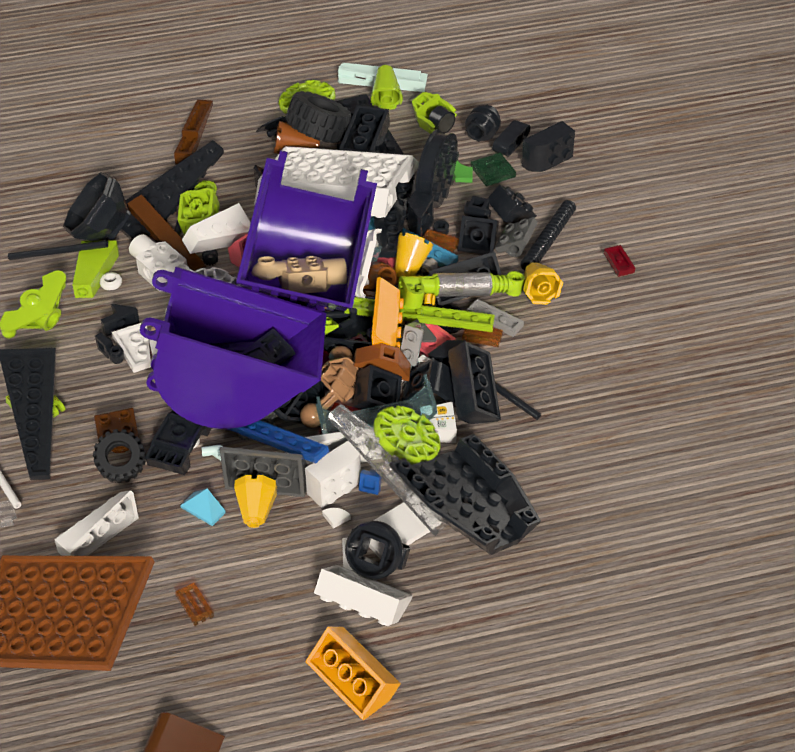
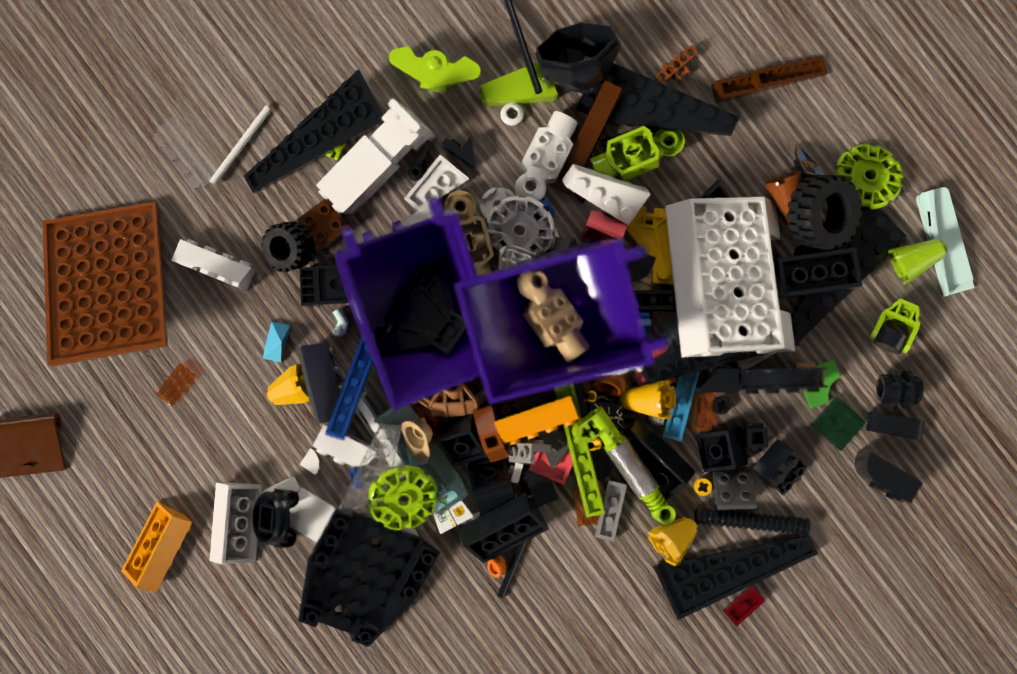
camera: 65 degrees right, 40 degrees up
none -> white brick [316,98,436,215]
none -> tan piece [401,417,433,462]
none -> orange tile [487,556,507,578]
none -> black wing [653,535,818,620]
none -> dark orange piece [654,45,699,84]
none -> yellow bush [693,478,712,496]

